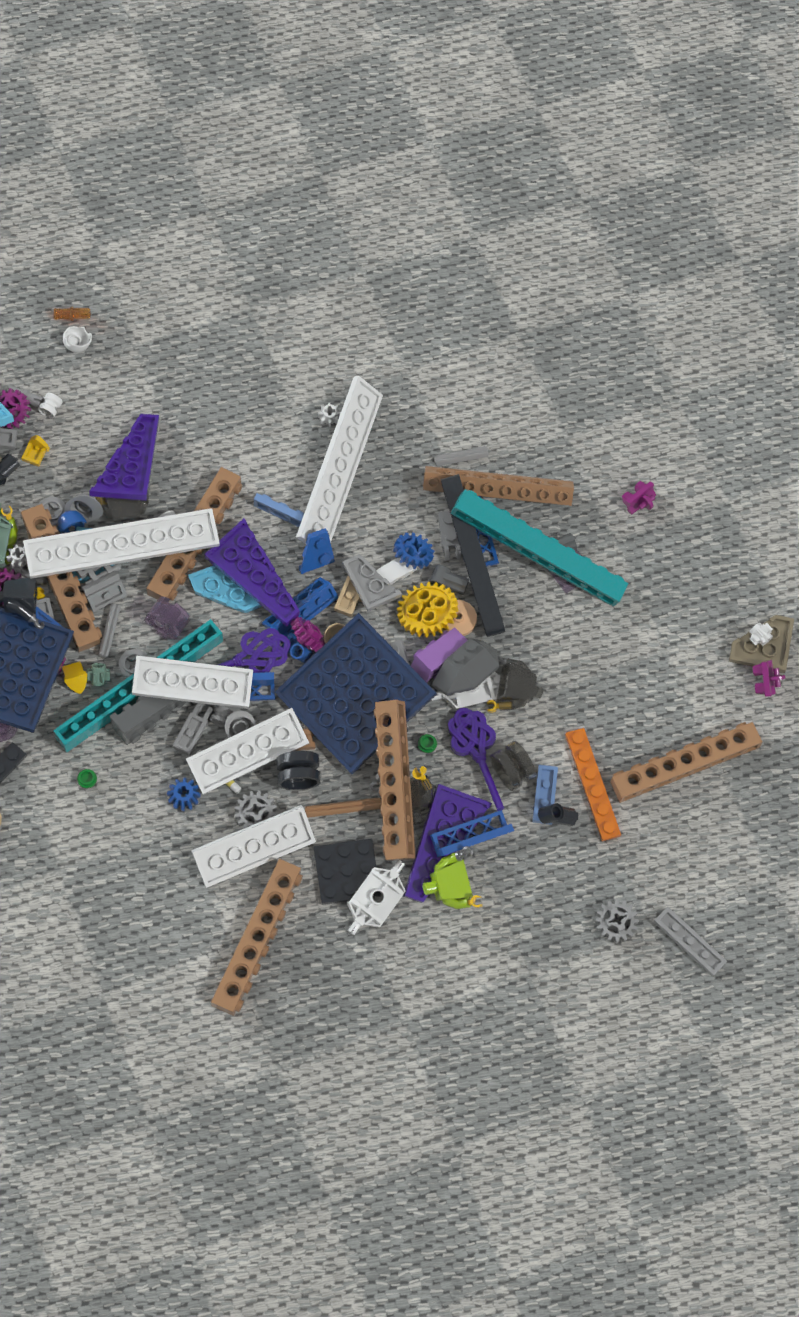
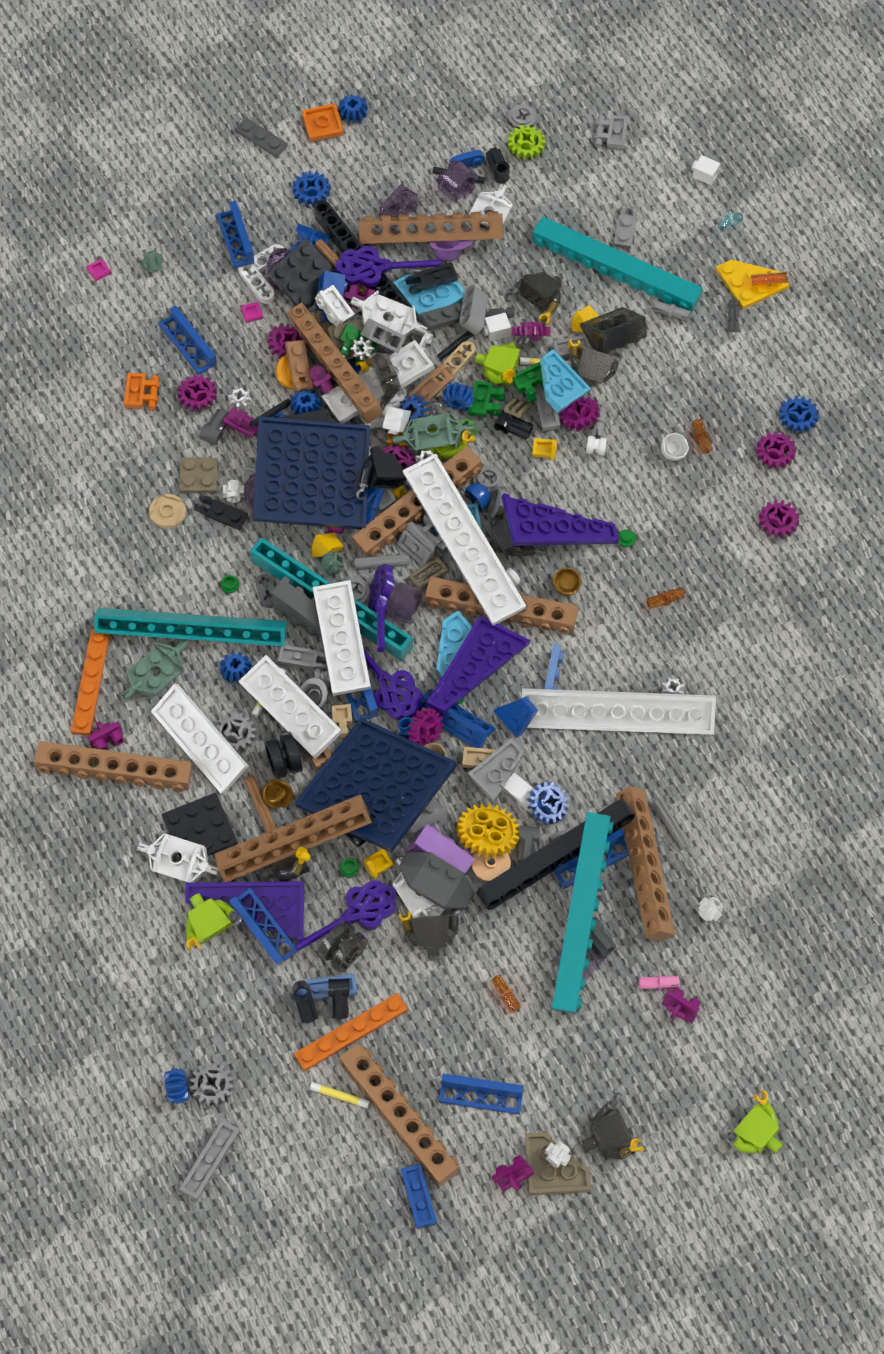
camera: 80 degrees right, 5 degrees down
none -> orange plate [71,629,110,736]
none -> magenta hips [87,721,124,750]
none -> teal brick [94,608,287,646]
none -> sand green plate [121,640,188,700]
none -> blue gear [164,1068,189,1104]
none -> dark grey beam [256,574,275,608]
none -> pearl gold hair [262,779,294,809]
none -> light yellow bar [310,1082,370,1109]
none -> black piece [328,979,350,1020]
none -> tan plate [331,704,353,739]
none -> yellow tile [362,849,394,879]
none -> dark purple piece [368,564,394,653]
none -> blue plate [401,1164,437,1229]
none -> dark tan tile [408,556,449,592]
none -> blue fence [439,1073,524,1115]
none -> clear orange axle [492,975,522,1014]
none -> pearl gold hair [552,568,581,596]
none -> clear smoke torso [582,1092,644,1160]
none -> green plate [618,529,636,547]
none -> bright pink axle [639,975,679,991]
none -> clear orange axle [646,587,684,609]
none -> white gear [698,897,723,921]
none -> lime torso [722,1090,783,1154]
none -> magenta gear [756,431,797,470]
none -> magenta gear [759,500,800,539]
none -> blue gear [779,395,819,434]

